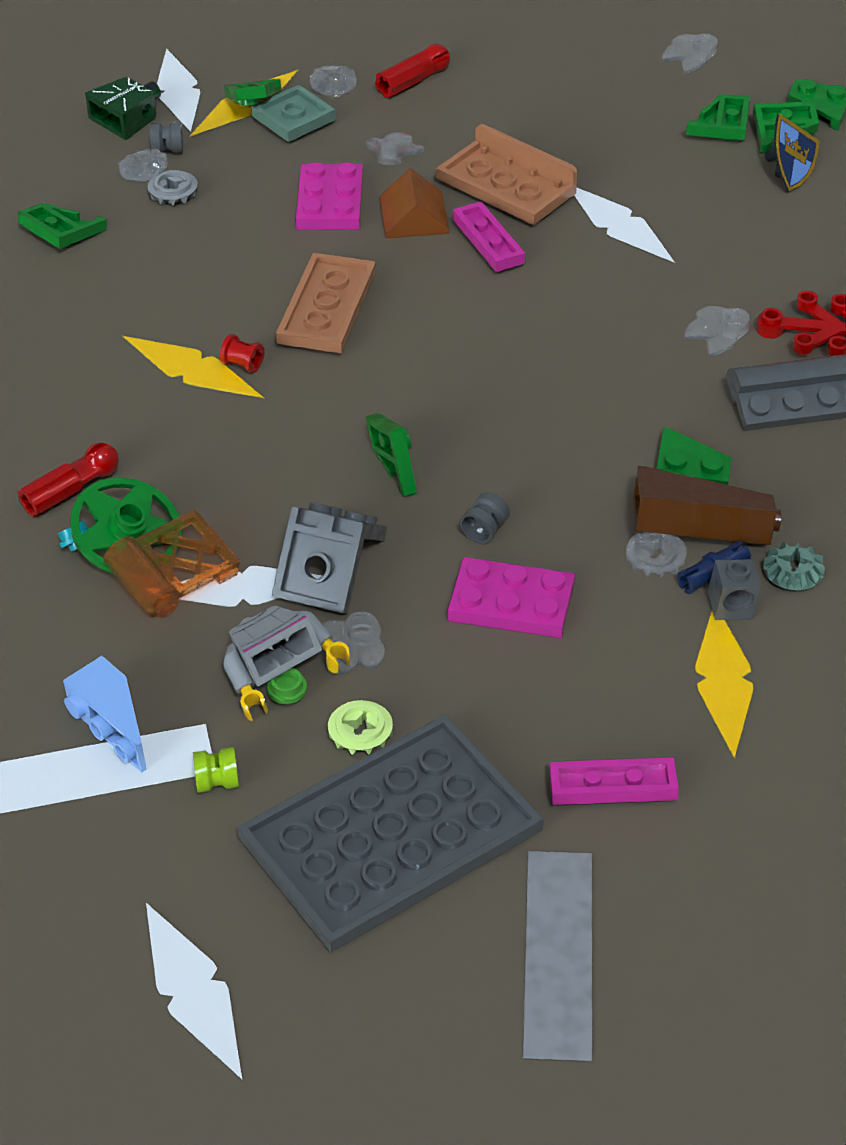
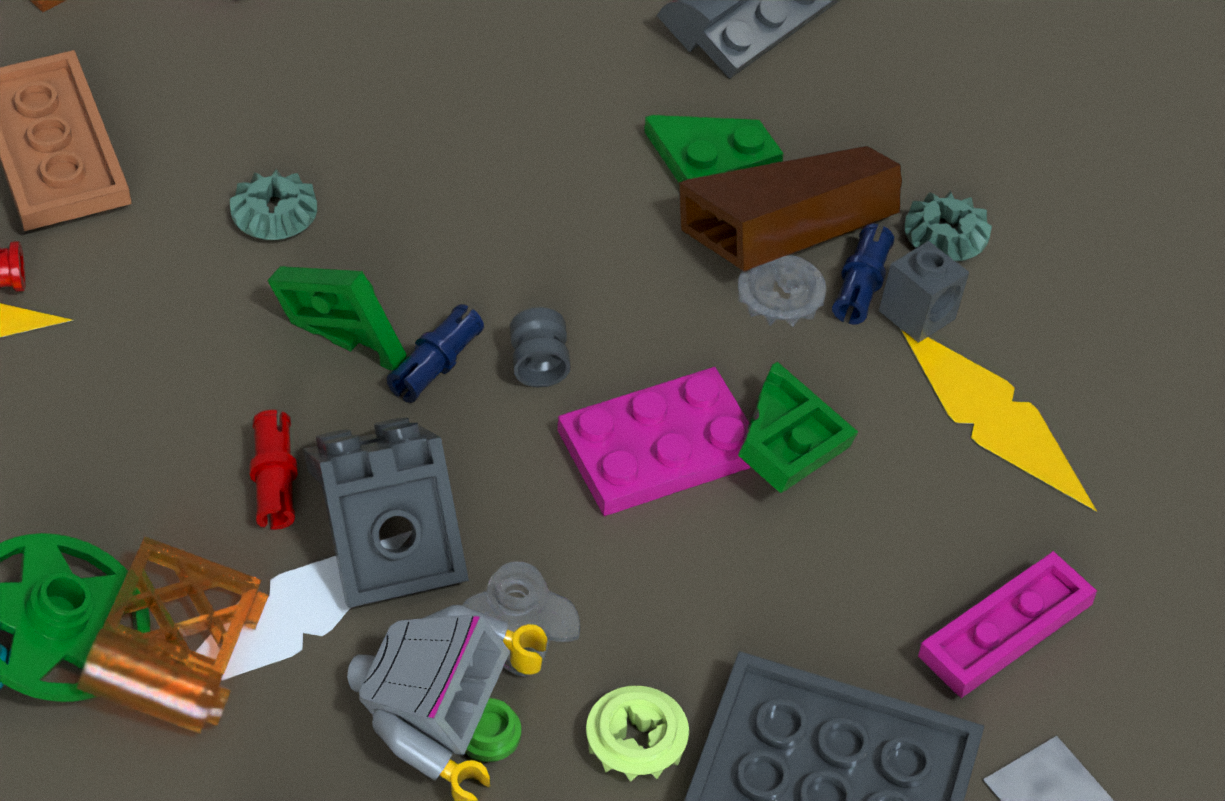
camera: 40 degrees left, 5 degrees up
none -> sand green gear [230,169,318,240]
none -> red pin [249,409,298,530]
none -> dark blue pin [386,304,484,403]
none -> green wing [738,362,858,493]

